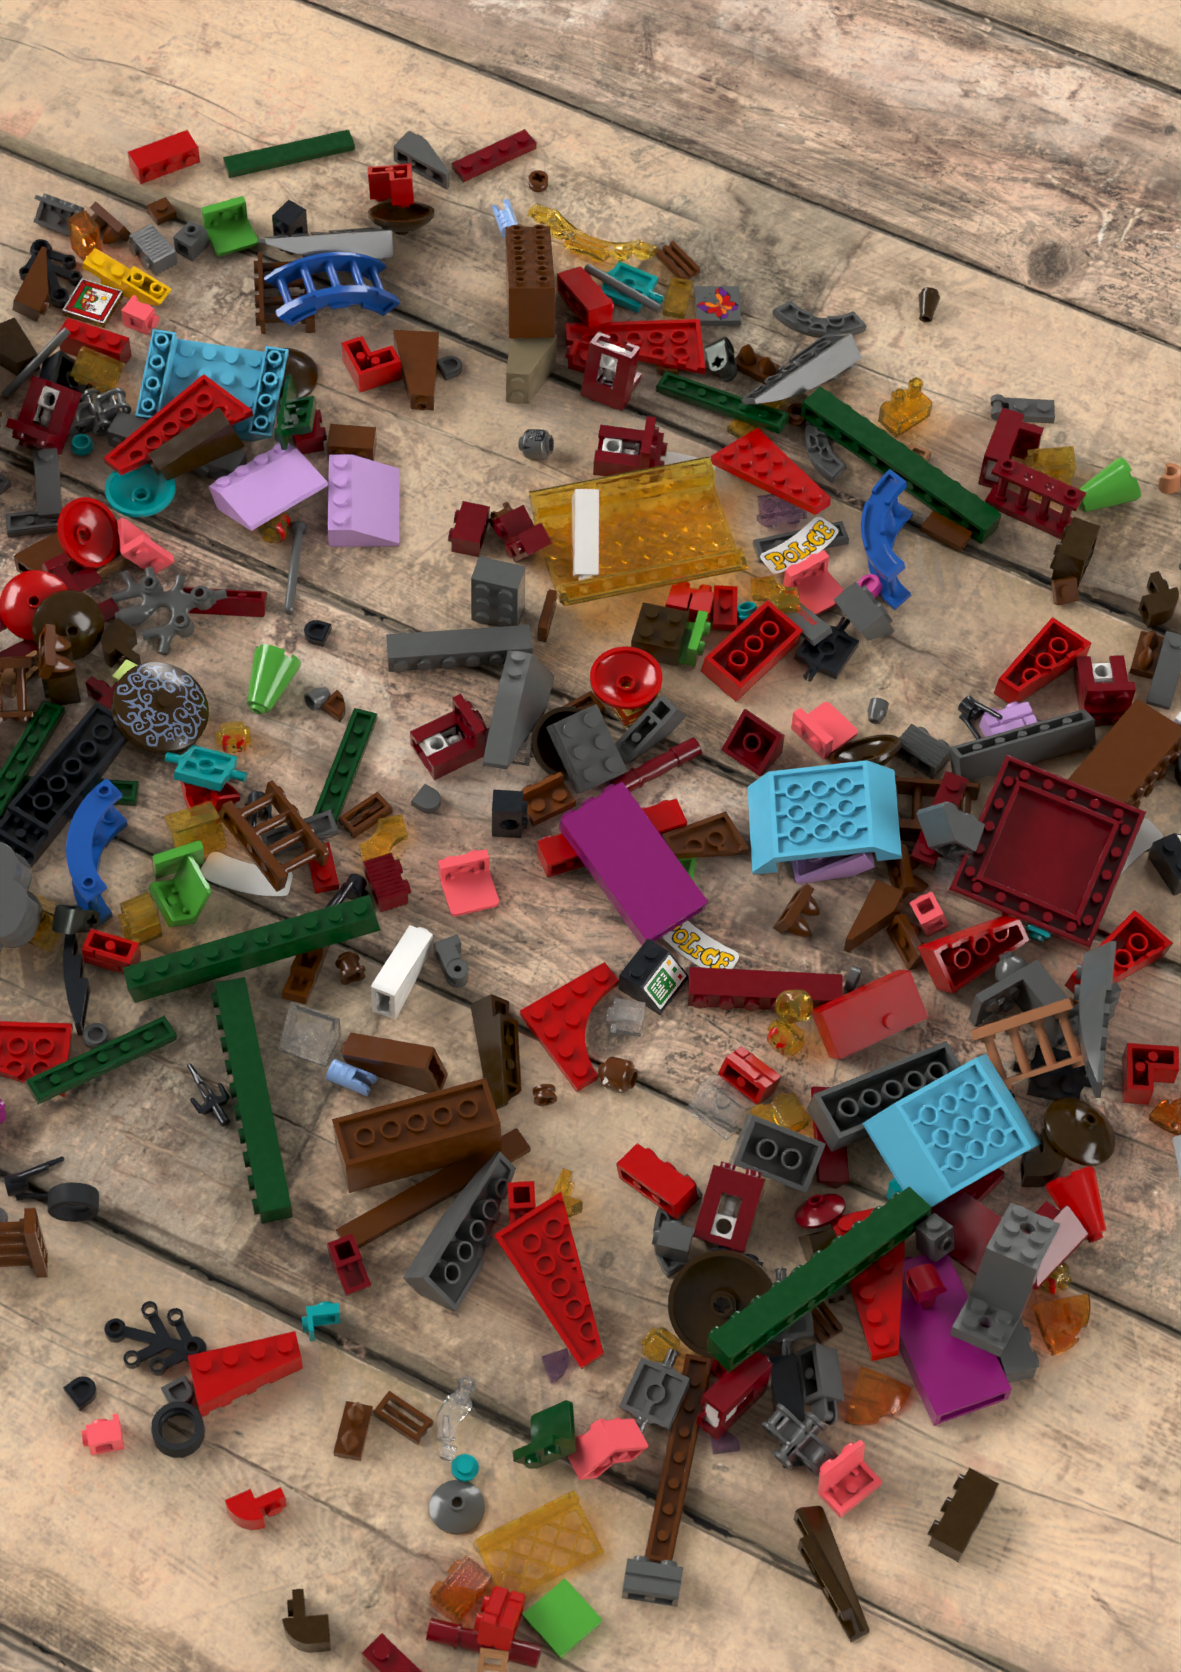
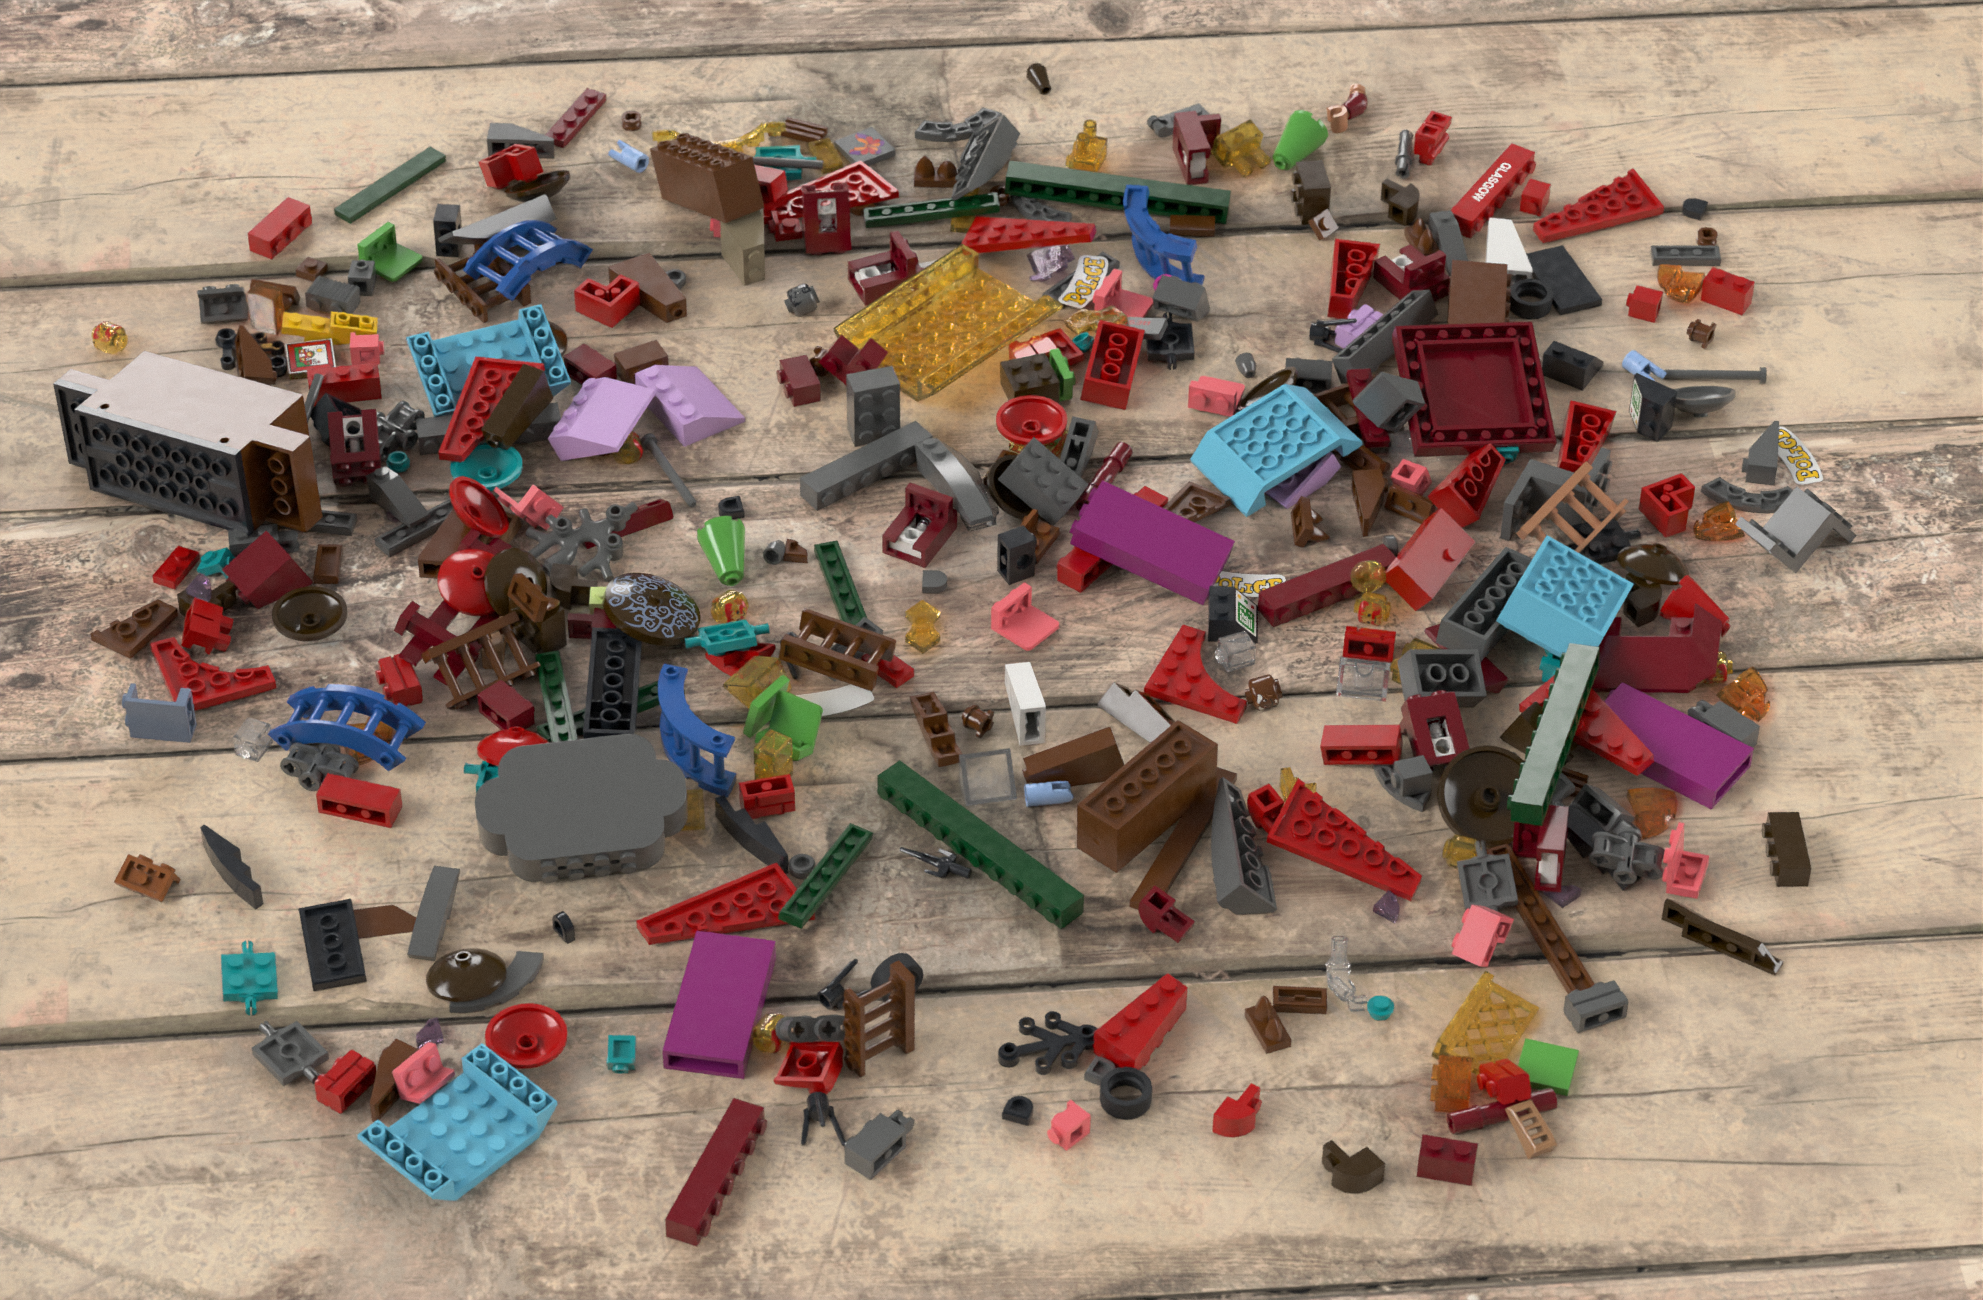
camera: 30 degrees left, 15 degrees down
pearl dark grey piece [52,904,100,934] -> none
clear yellow brick [70,346,125,393] -> none
dark green brick [123,895,380,1003] -> none
dark green bracket [274,374,317,450] -> none
teal bracket [302,1301,341,1341] -> none
black plant [325,873,368,908] -> none
reddish brown tile [338,792,393,839] -> none
dark red brick [363,852,411,912] -> none
dark grey dish [429,1480,485,1534] -> none
dark grey leg [434,934,469,988] -> none
dark green bracket [513,1400,576,1469] -> none
reddish brown bush [532,1084,557,1106] -> none
reddish brown tile [537,589,557,642] -> none
white slope [572,489,599,582] -> none
pearl dark grey piece [705,336,738,382] -> none
dark red slope [721,709,785,776] -> none
dark red dish [794,1193,846,1229] -> none
dark red brick [905,1264,947,1310] -> none
dark grey brick [915,1213,954,1263] -> none
dark grey bracket [950,1203,1060,1357] -> none
dark red fence [985,455,1086,540] -> none
dark grey brick [995,951,1028,982] -> none
dark grey wedge [1074,941,1116,1098] -> none

